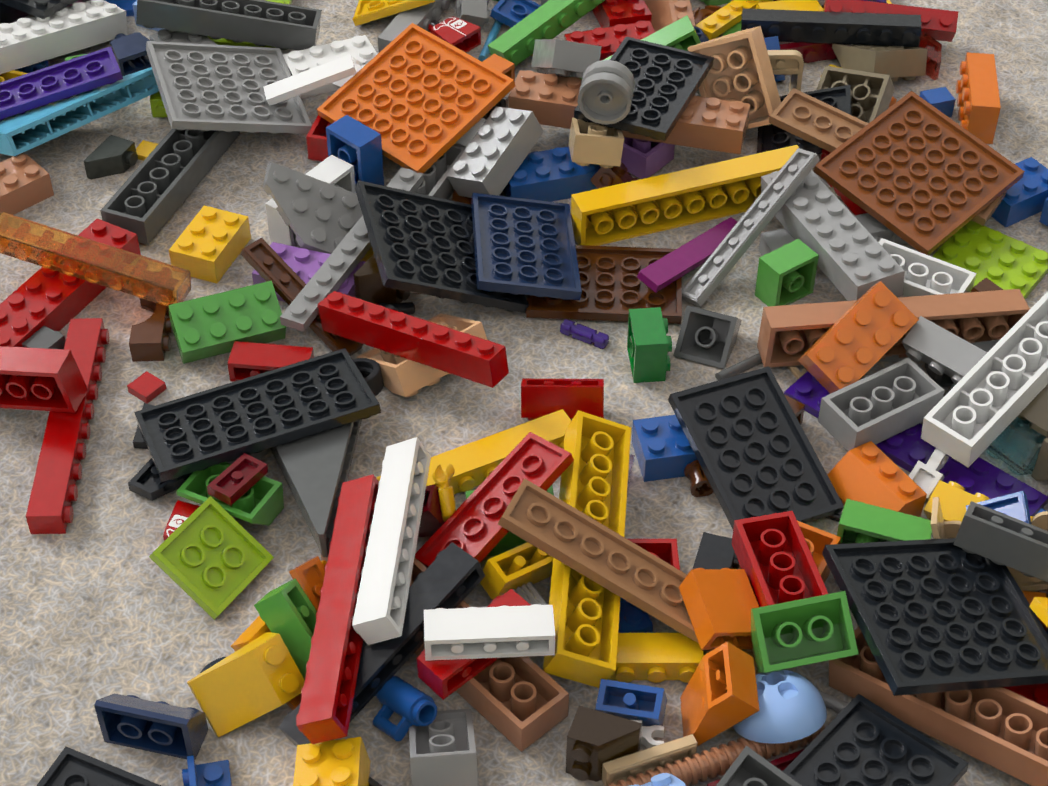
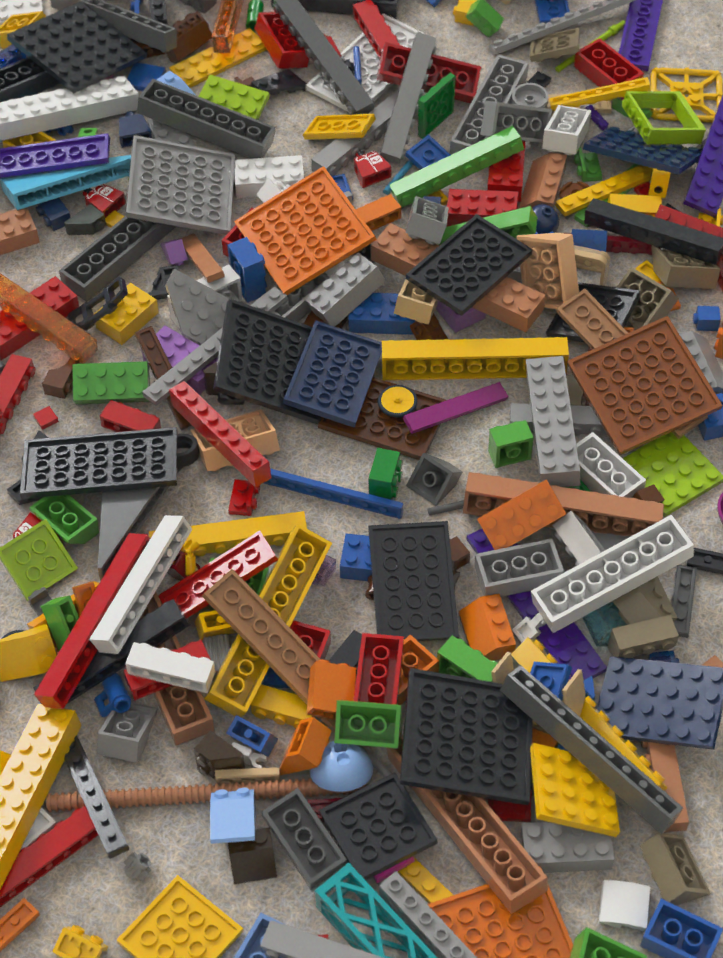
camera: 20 degrees right, 10 degrees up
dark red plate [207,453,268,506] -> none
white tile [263,54,356,106] -> none
red brick [521,378,604,421] -> none
dark purple axle [560,319,609,349] -> none
light grey wheel [577,60,635,125] -> none
light grey tile [682,148,820,307] -> none
none -> dark grey bracket [28,587,52,616]
none -> dark blue brick [35,198,71,232]
none -> black bar [68,276,128,331]
none -> red torso [83,184,126,218]
none -> black wing [148,265,178,300]
none -> medium lavender slope [160,239,188,266]
none -> nougat tile [180,233,225,283]
none -> red bracket [228,479,260,516]
none -> blue tile [264,468,403,519]
none -> yellow wheel [378,385,417,418]

